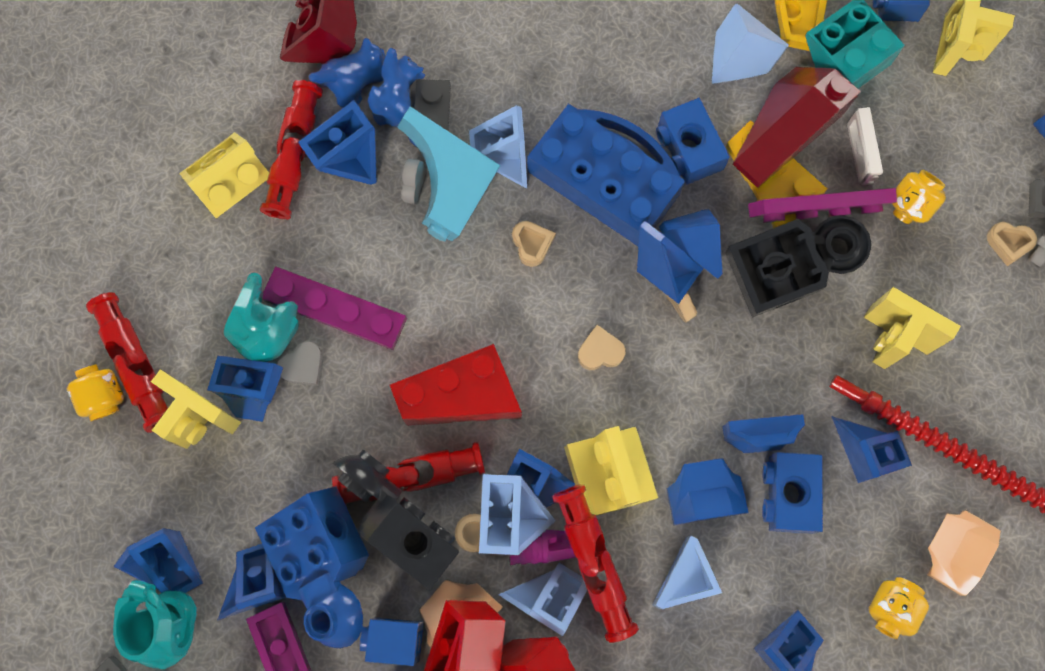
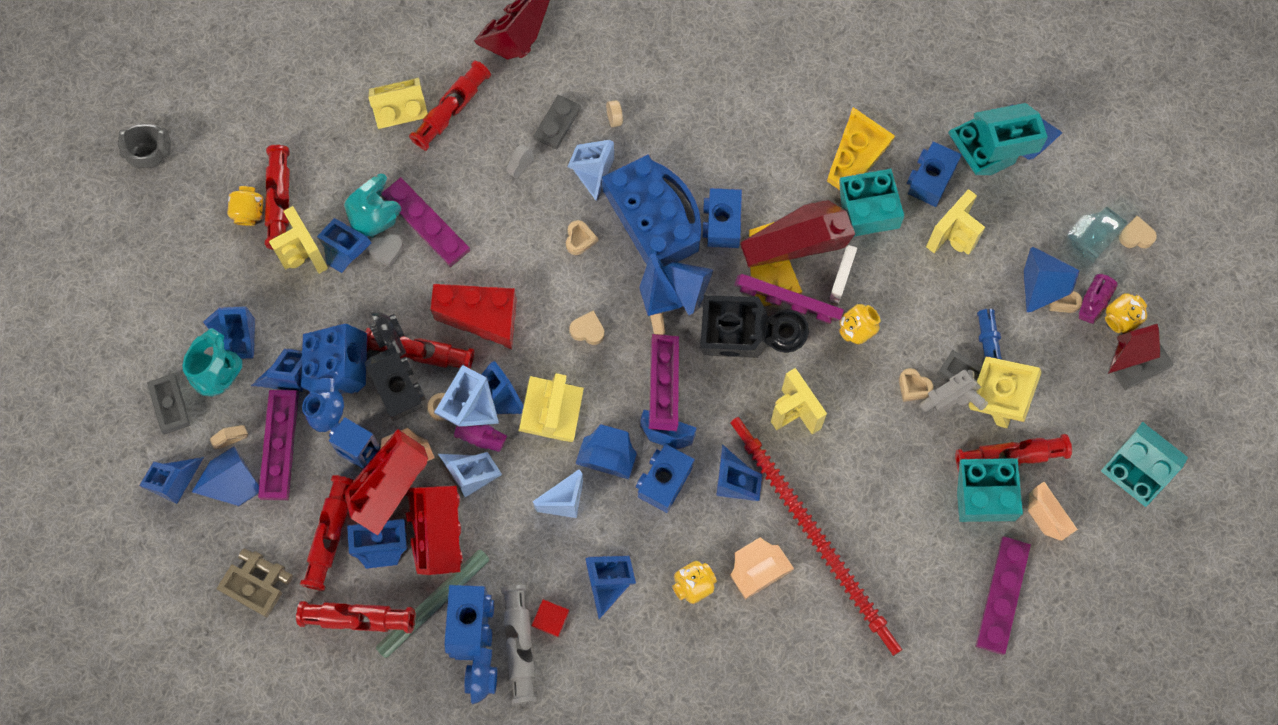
camera: 25 degrees right, 5 degrees down
blue slope [298,100,377,185] -> none
blue animal [309,38,385,108] -> none
blue animal [368,48,425,148] -> none
medium azure arch [397,107,500,241] -> none
red piece [552,484,639,643] -> none
light blue slope [712,4,789,84] -> none
none -> tan tile [606,100,623,127]
none -> magenta plate [649,334,679,431]

